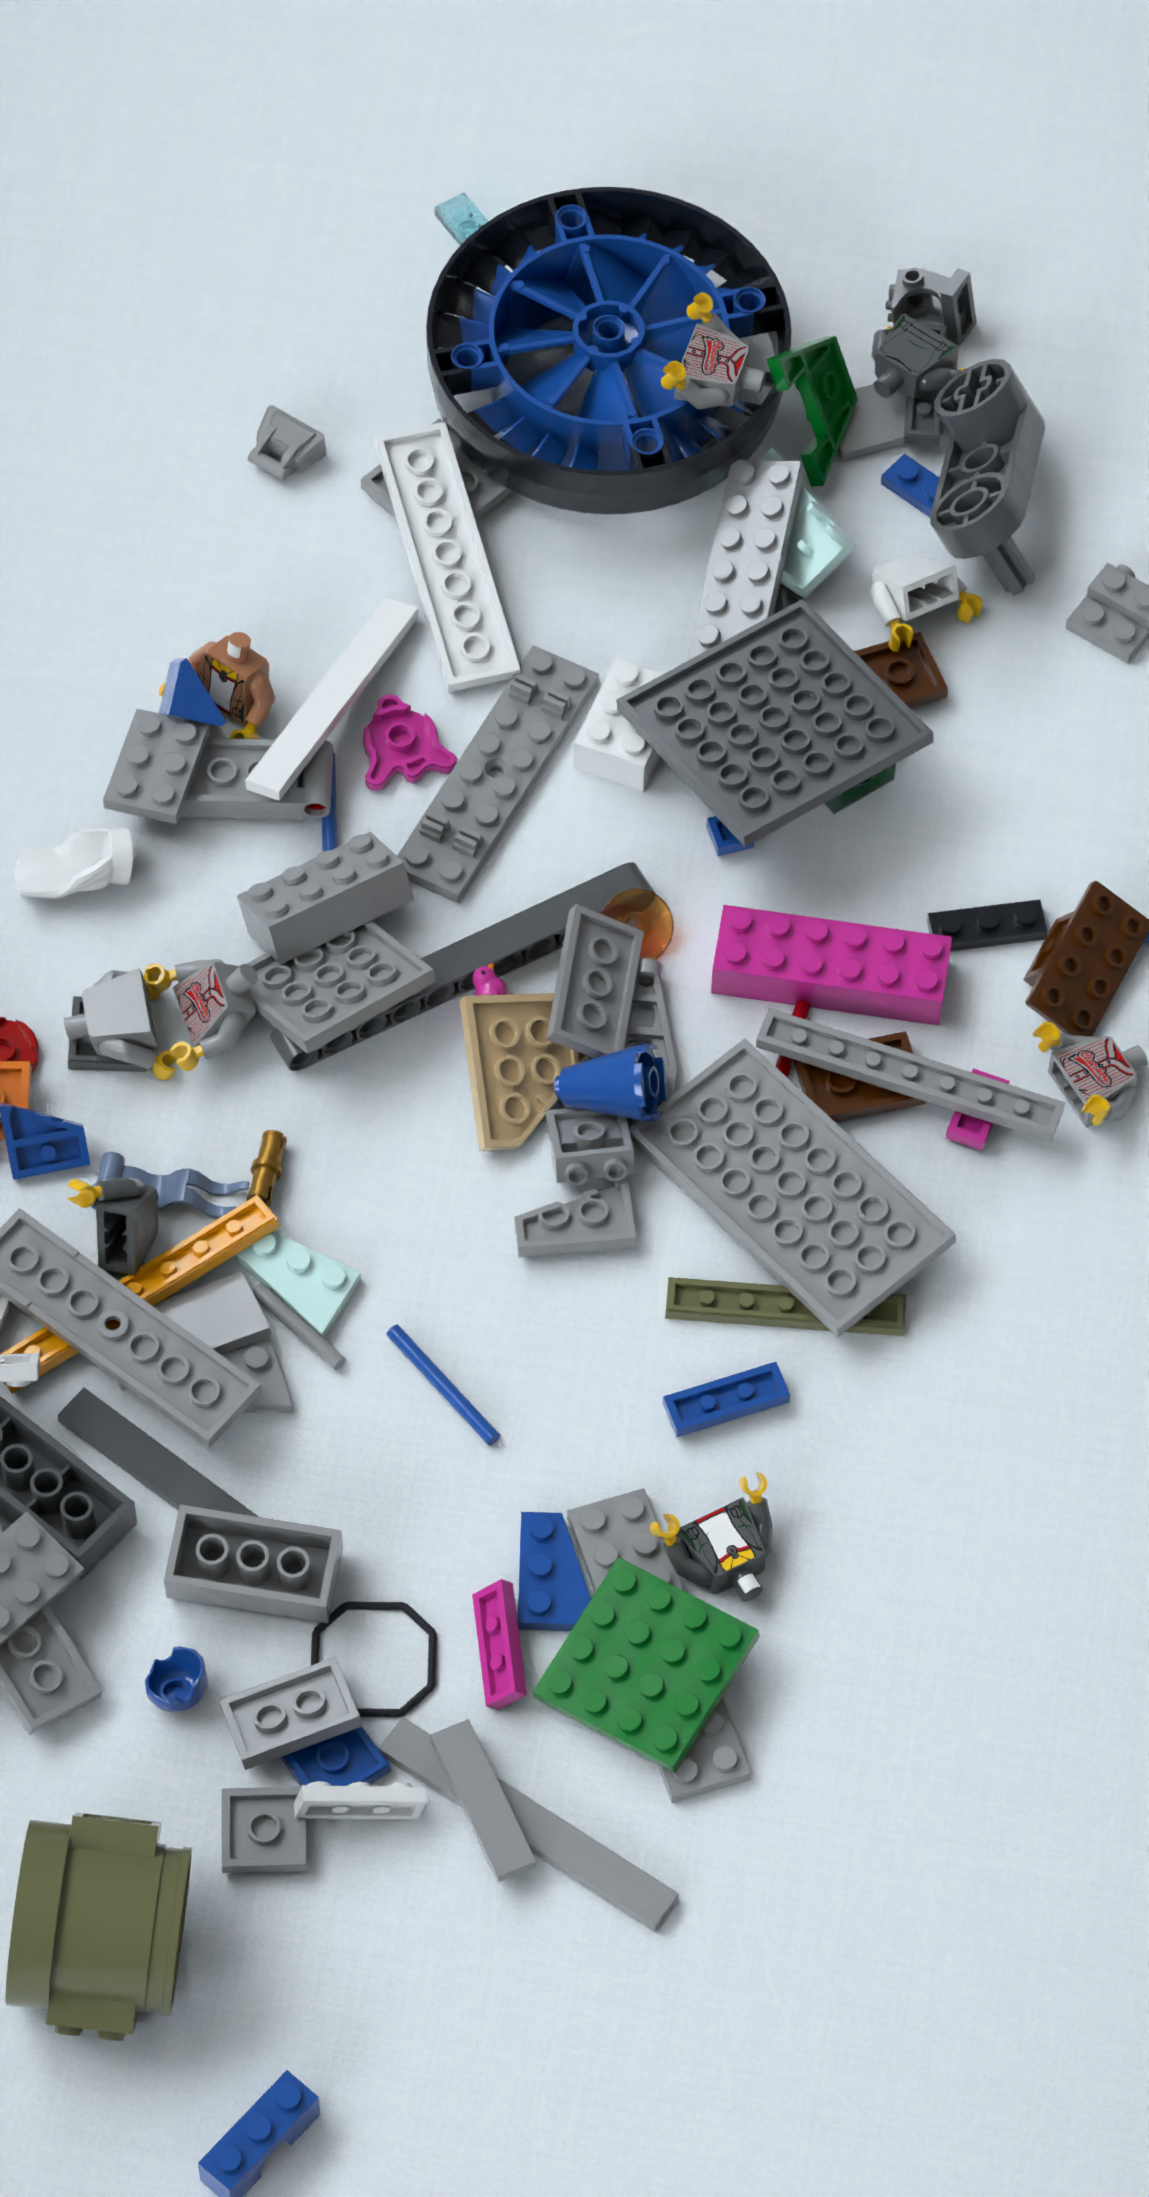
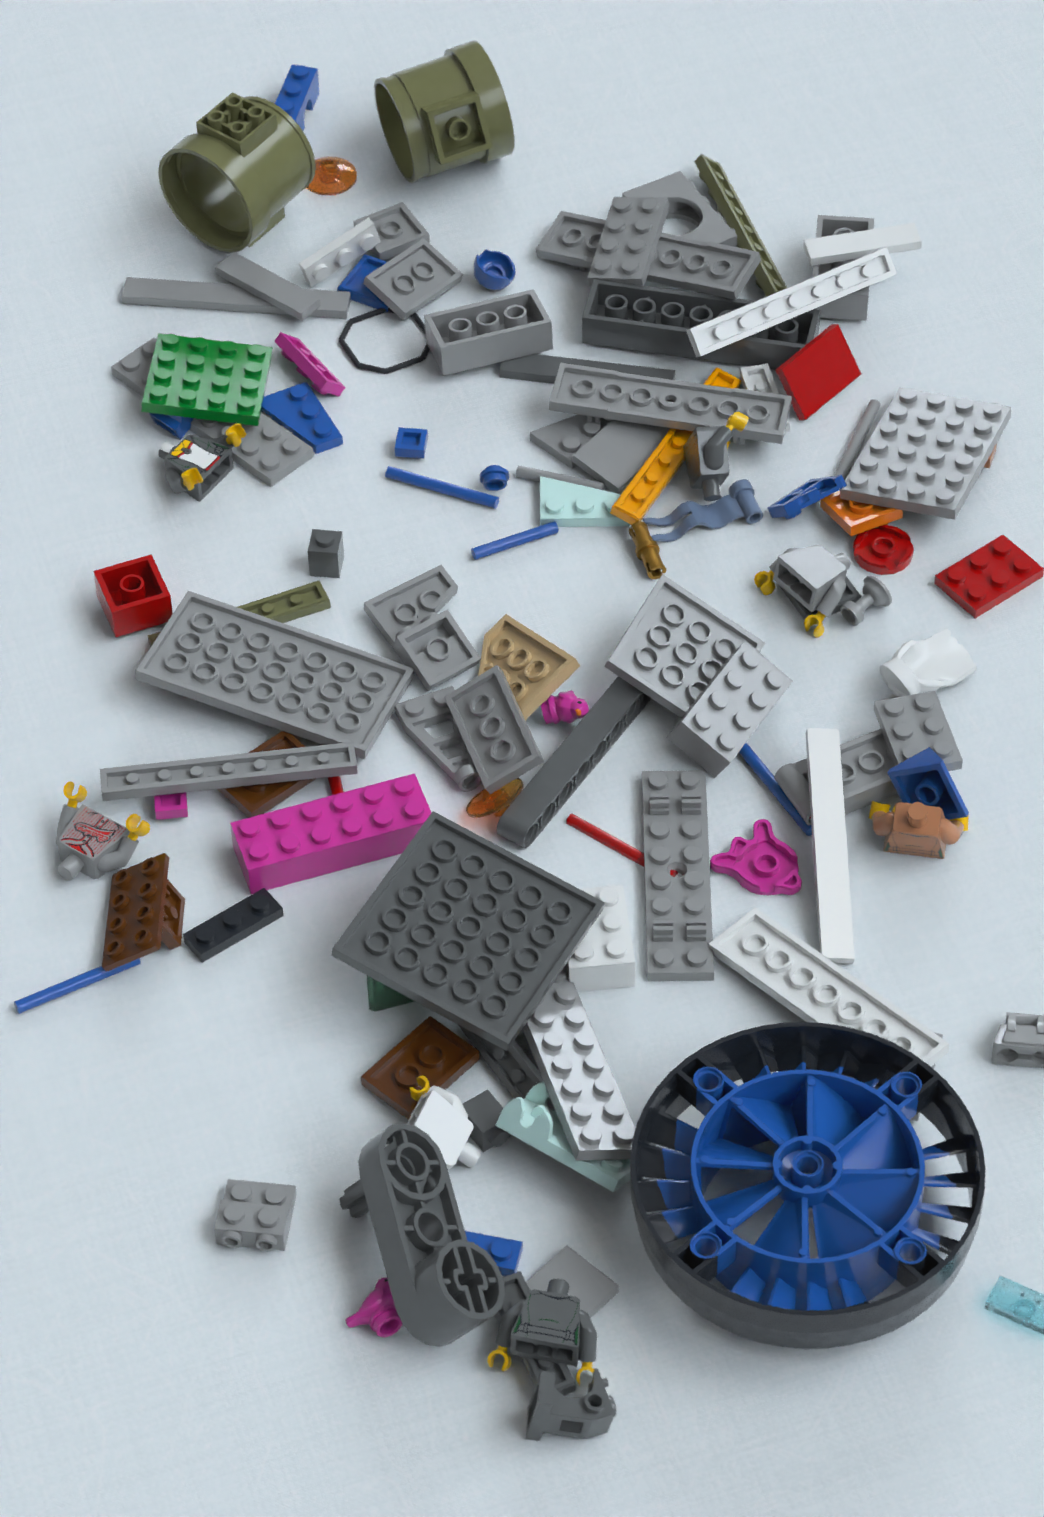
camera: 155 degrees right, 10 degrees down
light grey torso [145,959,259,1071] -> none
blue cone [554,1043,667,1122] -> none
light grey torso [661,292,766,410] -> none
blue plate [663,1362,790,1438] -> none
green wing [766,336,858,487] -> none
none -> red brick [93,554,173,638]
none -> olive cylinder [158,92,316,252]
none -> clear orange dish [306,157,357,196]
none -> dark grey brick [308,529,344,578]
none -> dark pink animal [345,1277,402,1337]
none -> blue plate [394,427,428,458]
none -> dark grey brick [462,1089,512,1152]
none -> blue bar [471,521,559,560]
none -> blue plate [479,465,509,491]
none -> red bar [566,814,678,877]
none -> light grey piece [840,576,892,626]

